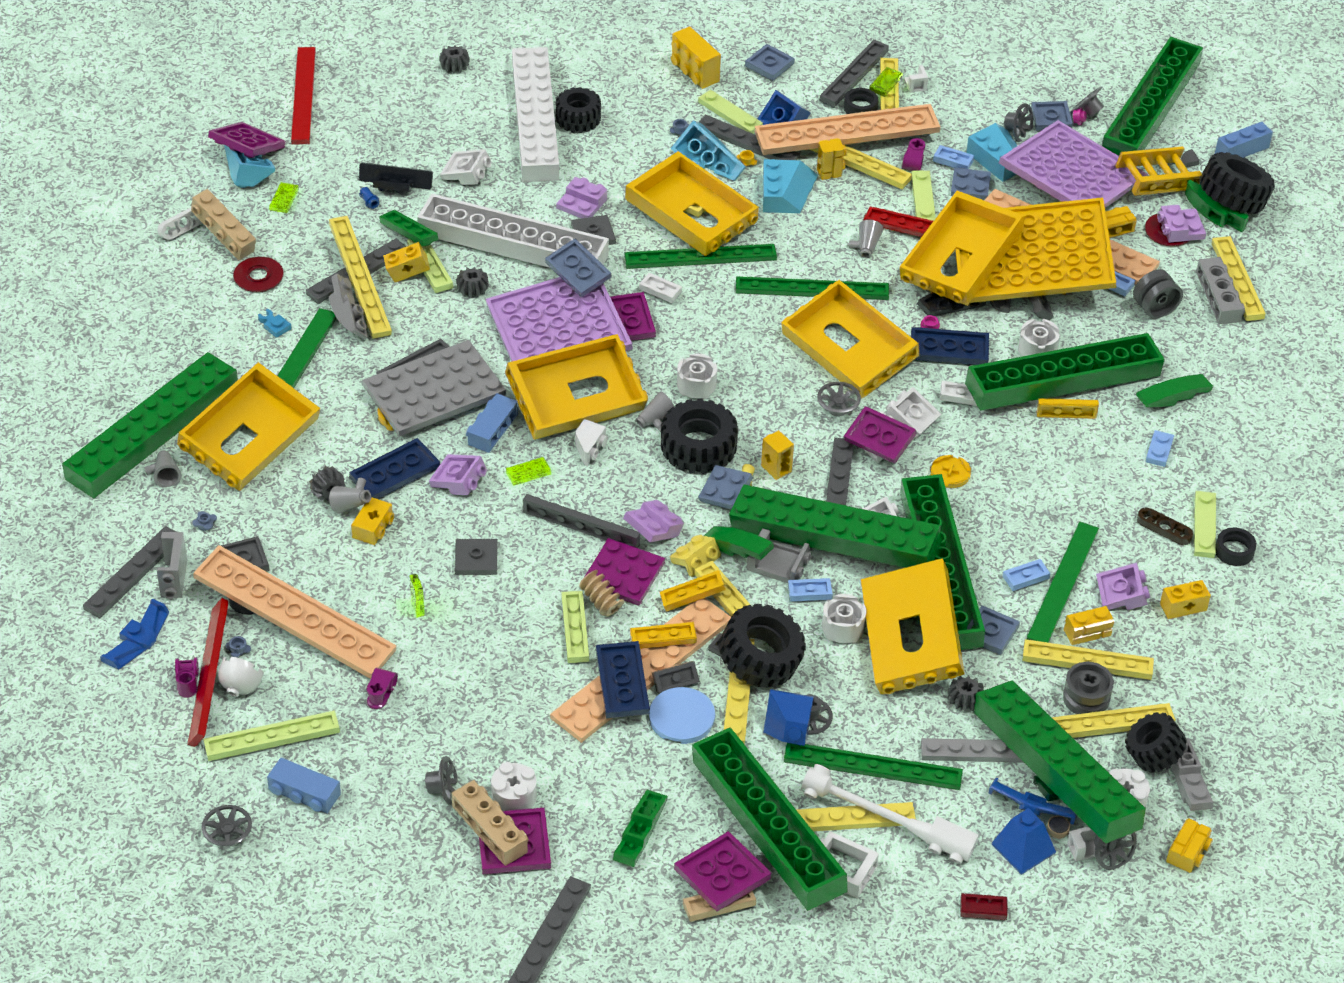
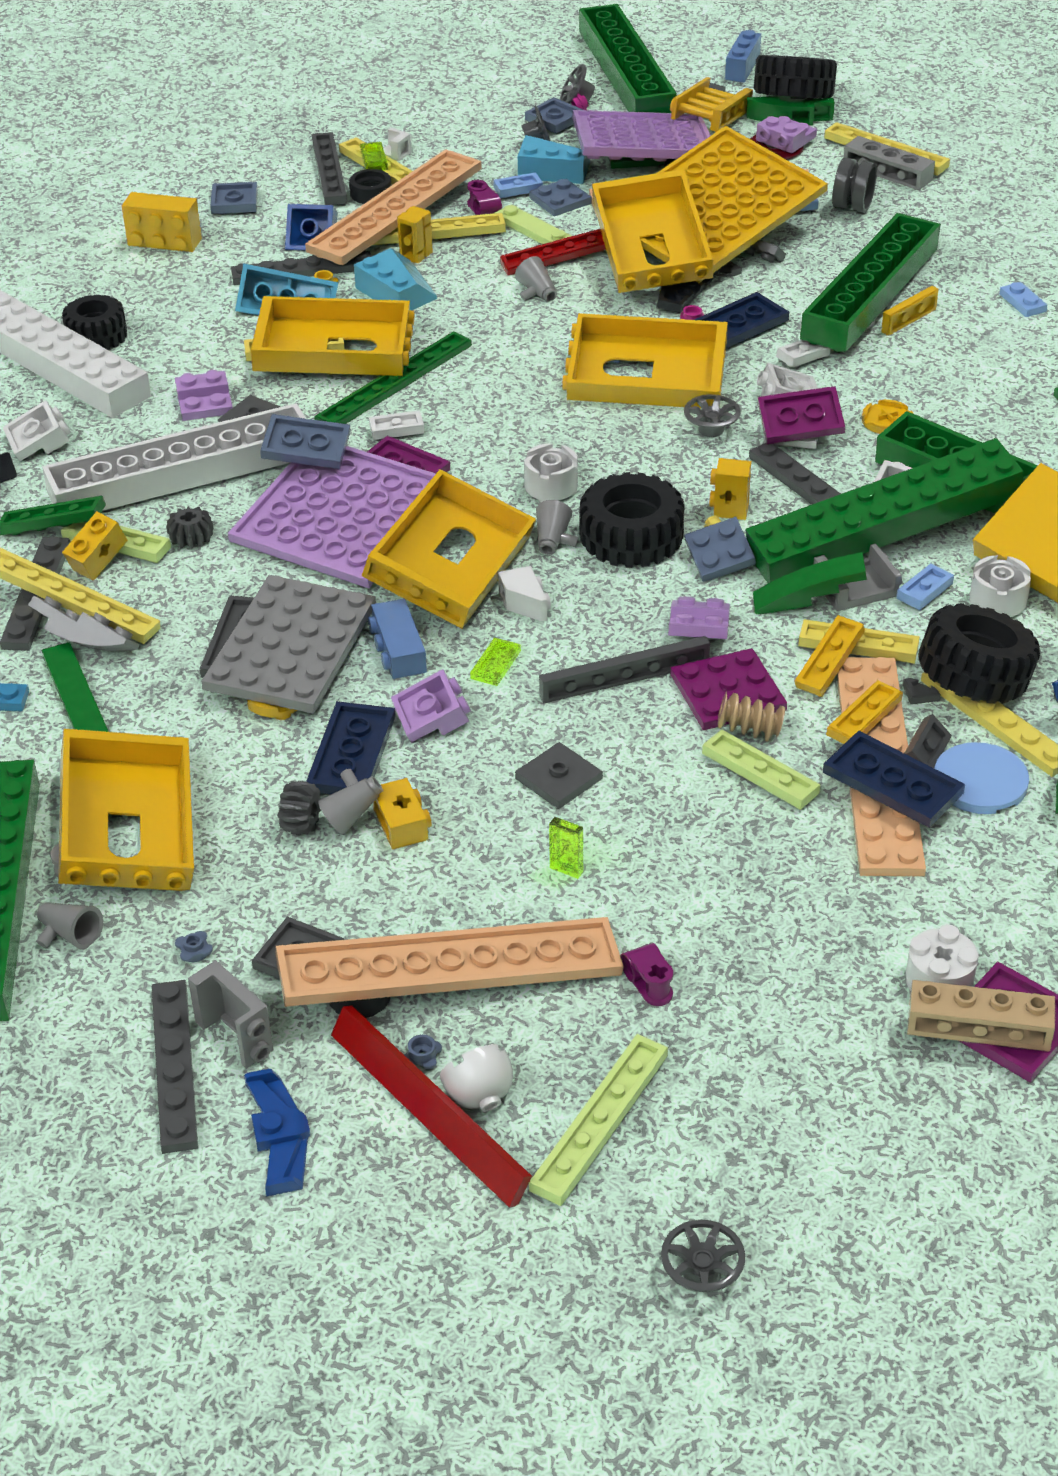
camera: 40 degrees left, 5 degrees down
magenta piece [175,657,199,698] -> none
medium blue brick [267,758,341,814] -> none
dark grey wheel [425,756,458,805] -> none
light yellow bracket [669,535,721,577] -> none
sand blue plate [670,119,690,135] -> none
yellowish green plate [698,89,763,134] -> none
green tile [735,276,889,300] -> none
white brick [1018,319,1060,356] -> none
green slope [1136,374,1214,408] -> none

